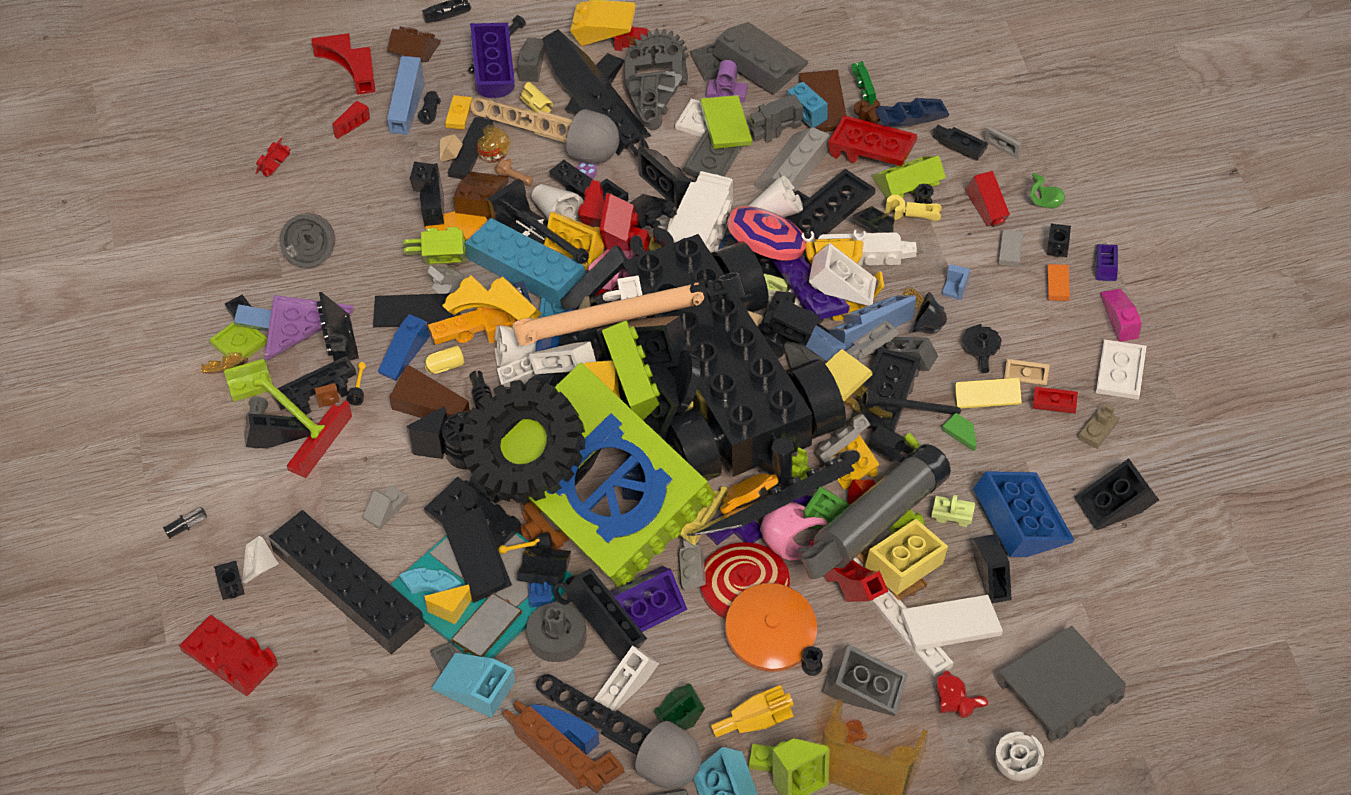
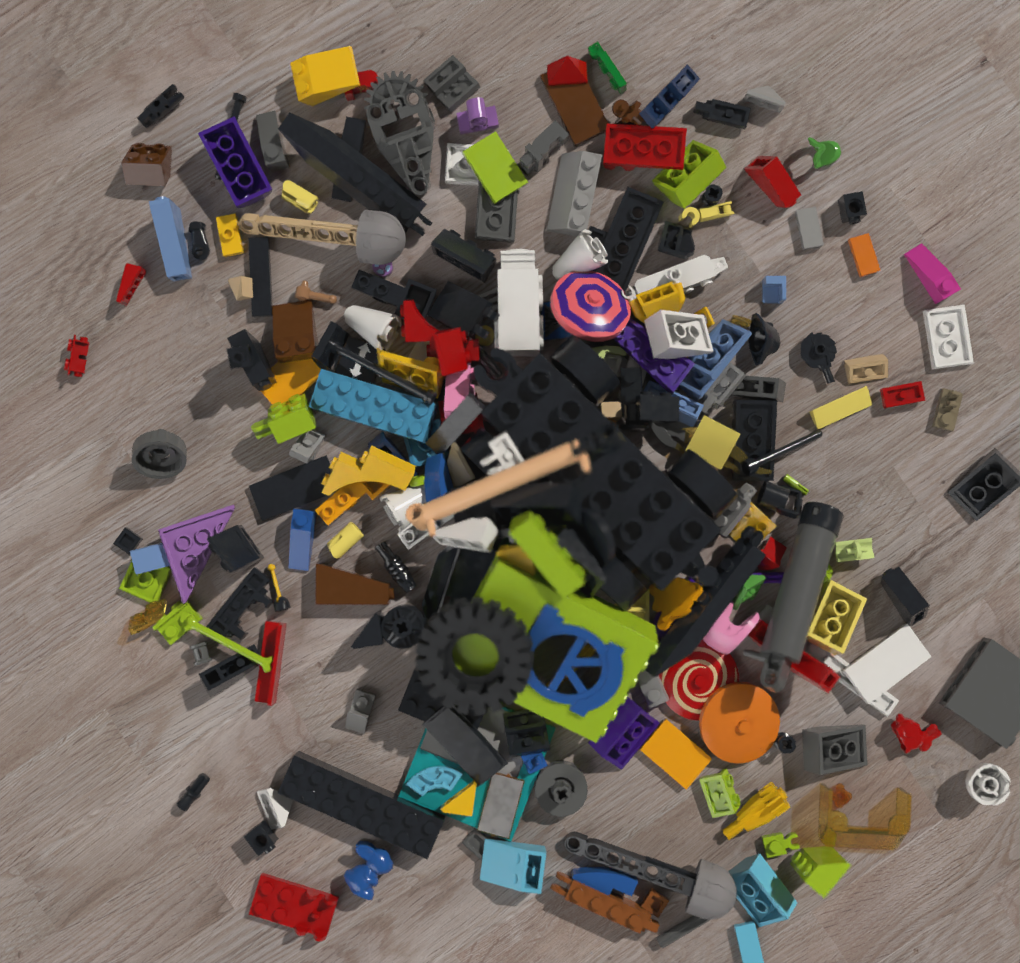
camera: 15 degrees left, 35 degrees up
red arch [311,33,376,95] -> none
dark orange plate [314,383,340,408] -> none
clear yellow helmet [477,125,511,163] -> none
hinge [499,531,553,554] -> none
black hinge [553,568,647,662] -> none
white slope [594,646,659,712] -> none
dark green slope [654,683,705,730] -> none
dark grey slope [713,22,809,94] -> none
dark azure brick [787,82,828,128] -> none
lime plate [792,448,810,477] -> none
bright green tile [942,413,977,451] -> none
blue slope [973,471,1075,557] -> none
dark purple slope [1096,244,1118,281] -> none
none -> blue animal [344,841,393,900]
none -> red slope [547,56,588,86]
none -> light orange tile [640,718,712,790]
none -> lime bracket [699,768,741,818]

